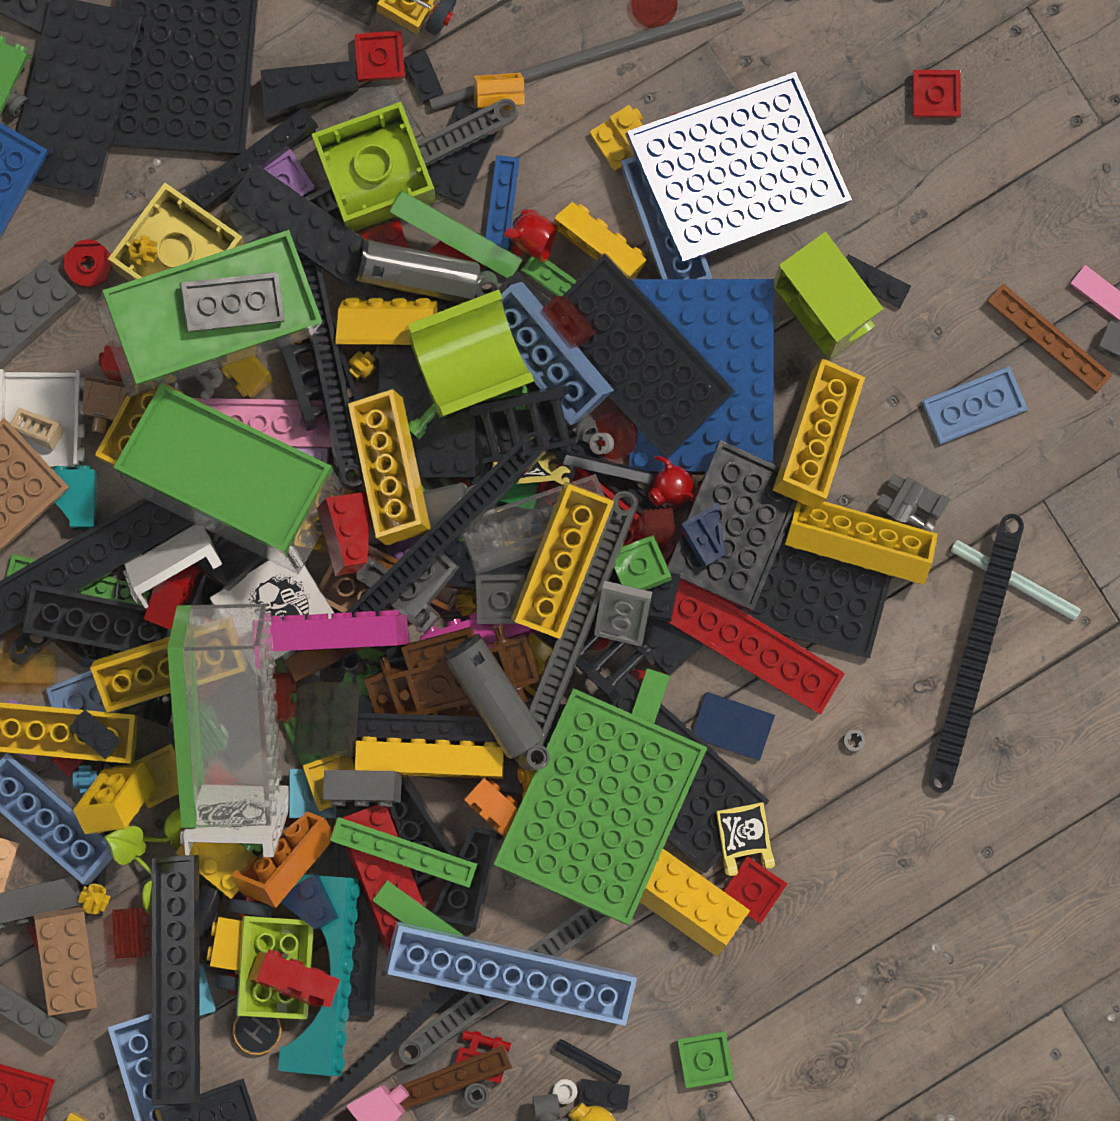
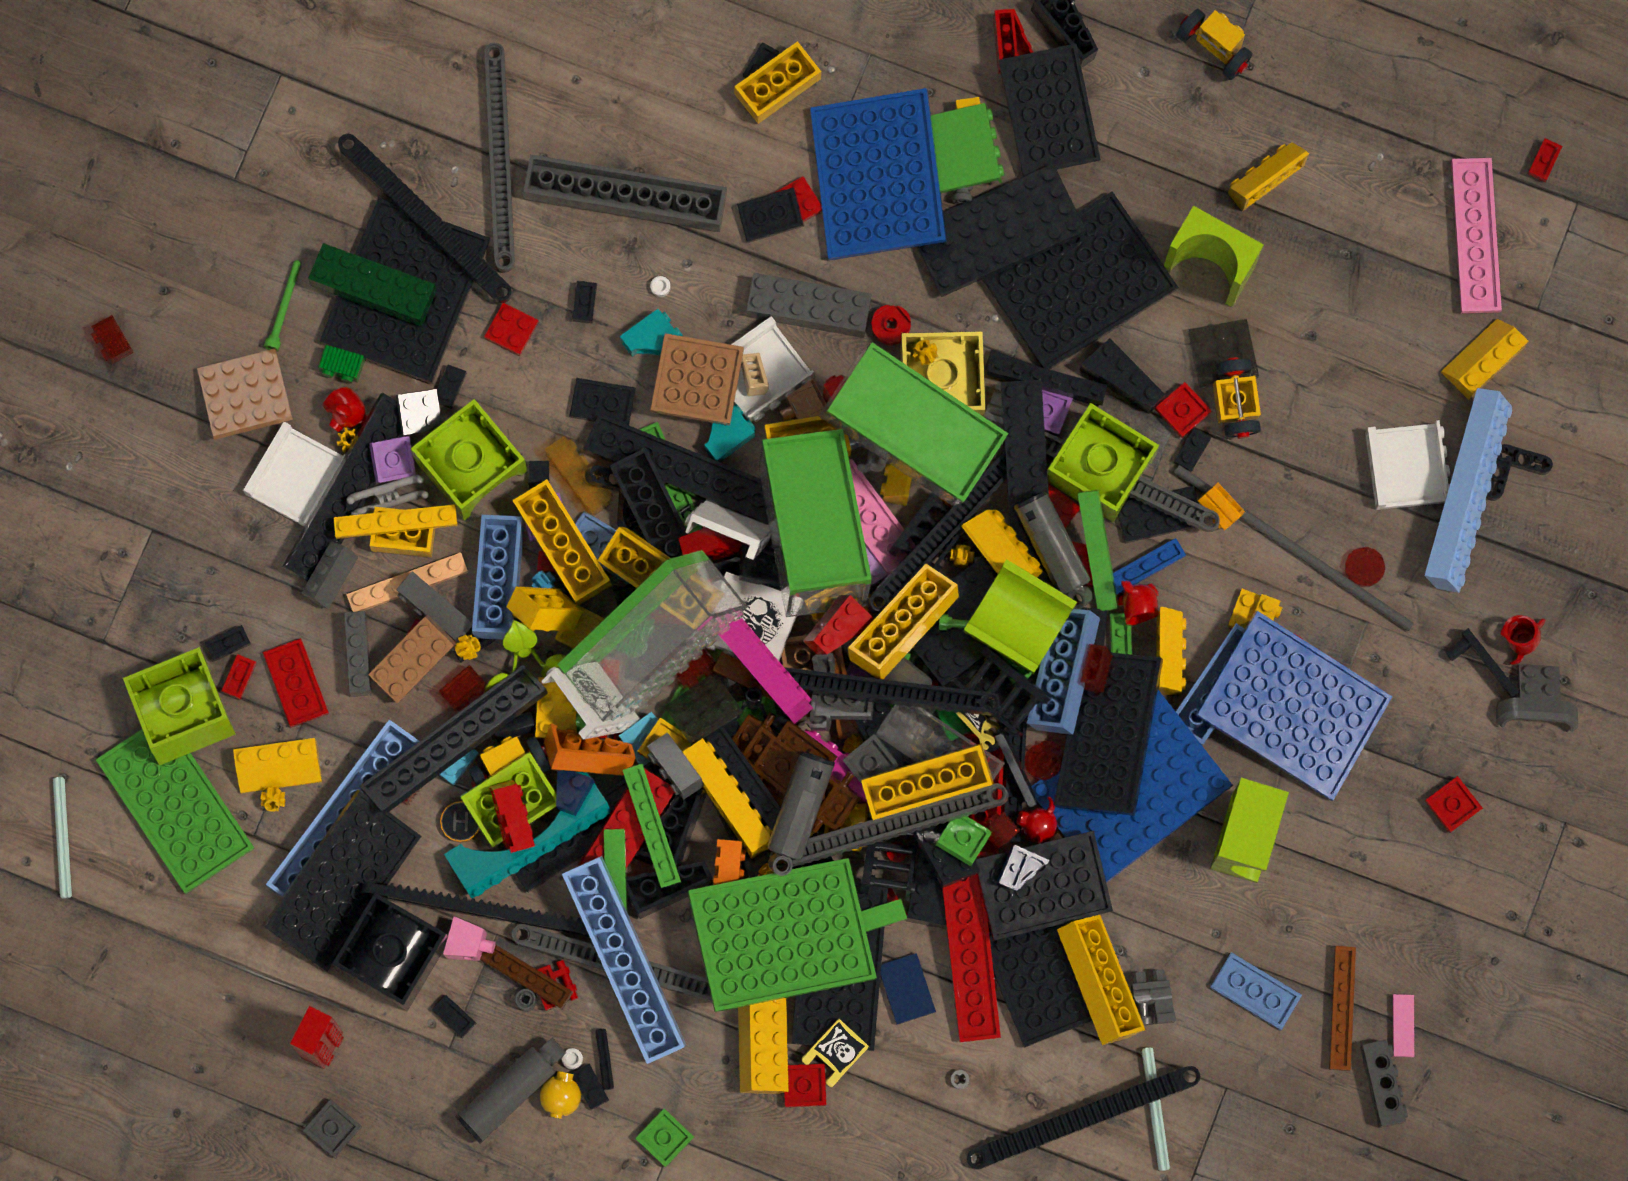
camera: 50 degrees right, 5 degrees down
black plate [68,709,122,760] -> none
plate [179,272,285,333] -> none
dark grey plate [575,419,598,442] -> none
light grey bush [590,433,614,454] -> none
light grey plate [594,581,652,646] -> none
yellow brick [773,358,865,509] -> none
black plate [846,254,911,308] -> none

